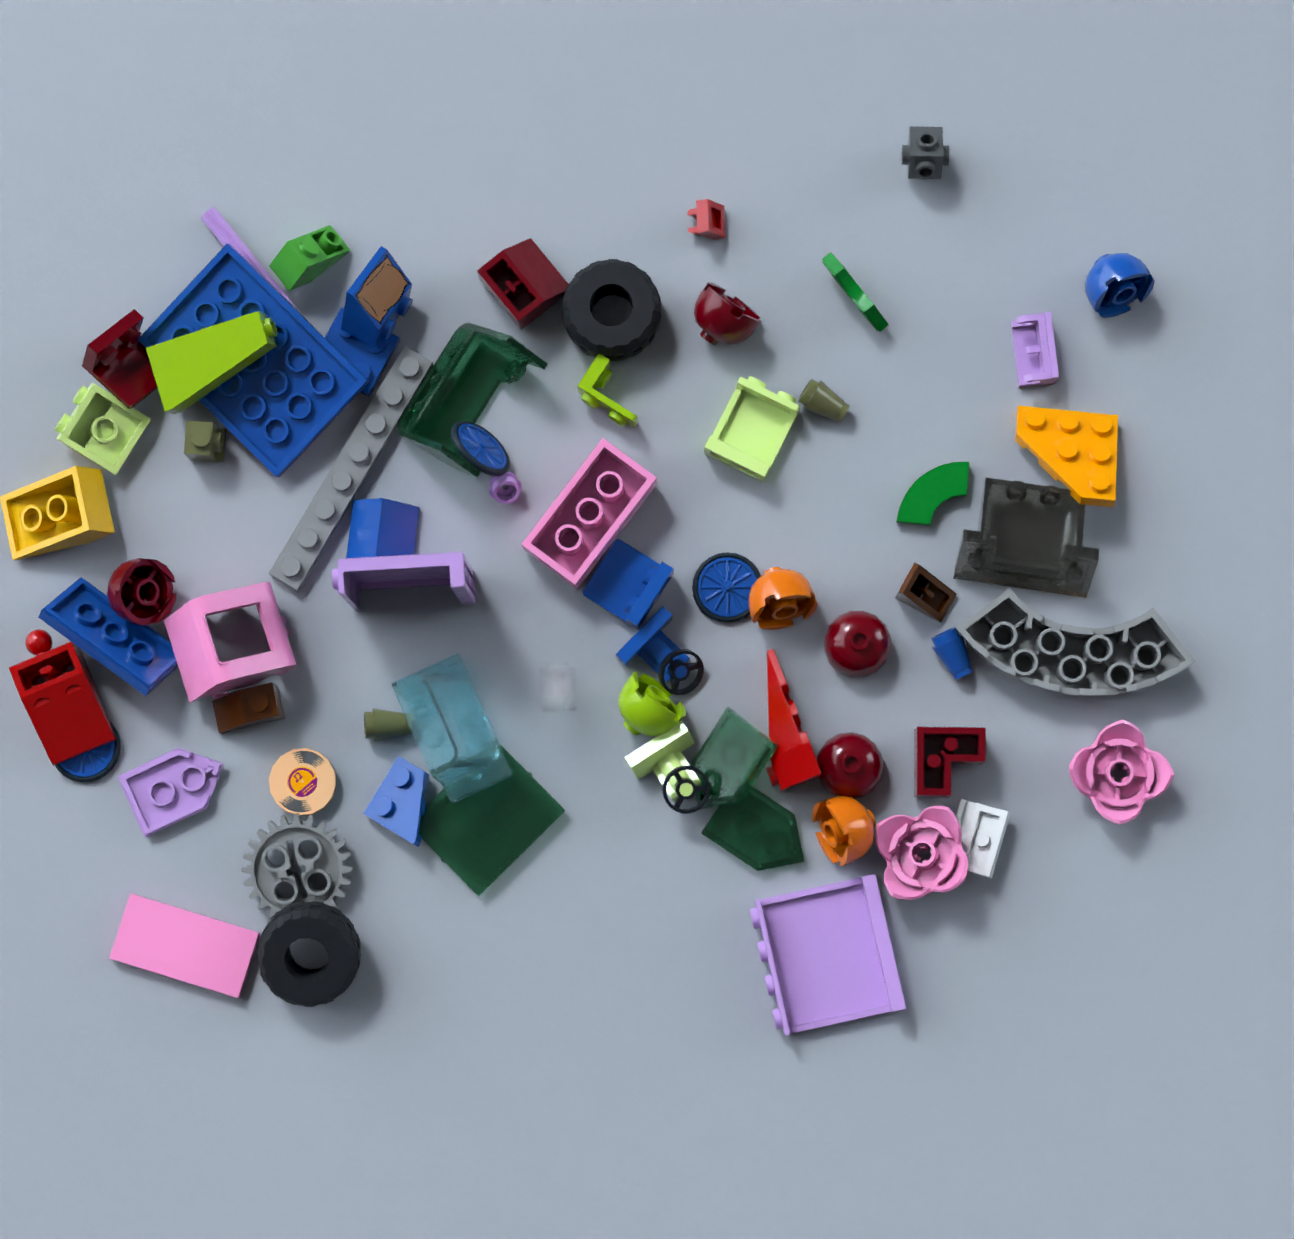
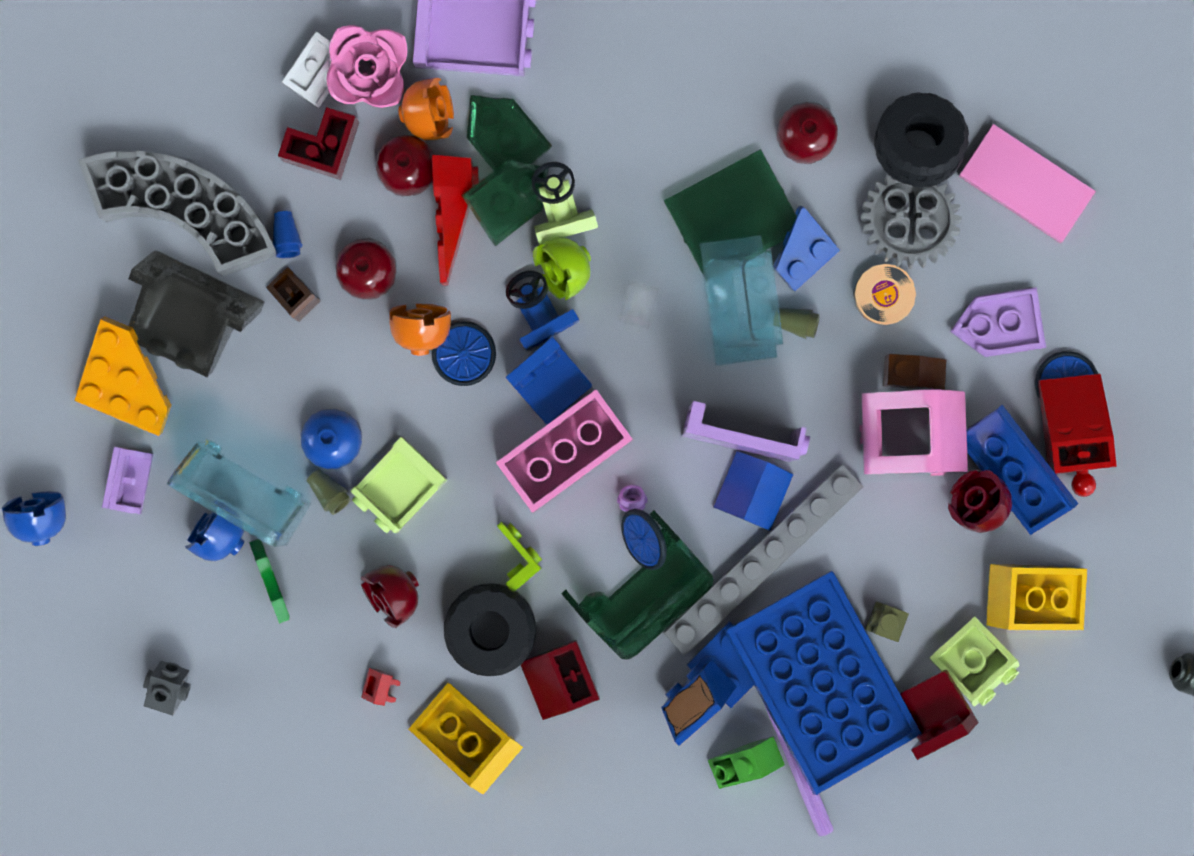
camera: 165 degrees left, 5 degrees up
lime slope [146,311,278,414] -> none
green tile [896,462,969,526] -> none
bright pink brick [1069,719,1174,824] -> none
none -> clear light blue windscreen [166,438,311,547]
none -> blue cylinder [185,498,245,561]
none -> blue cylinder [300,409,362,469]
none -> yellow slope [408,682,523,794]
none -> dark red cylinder [776,102,838,164]

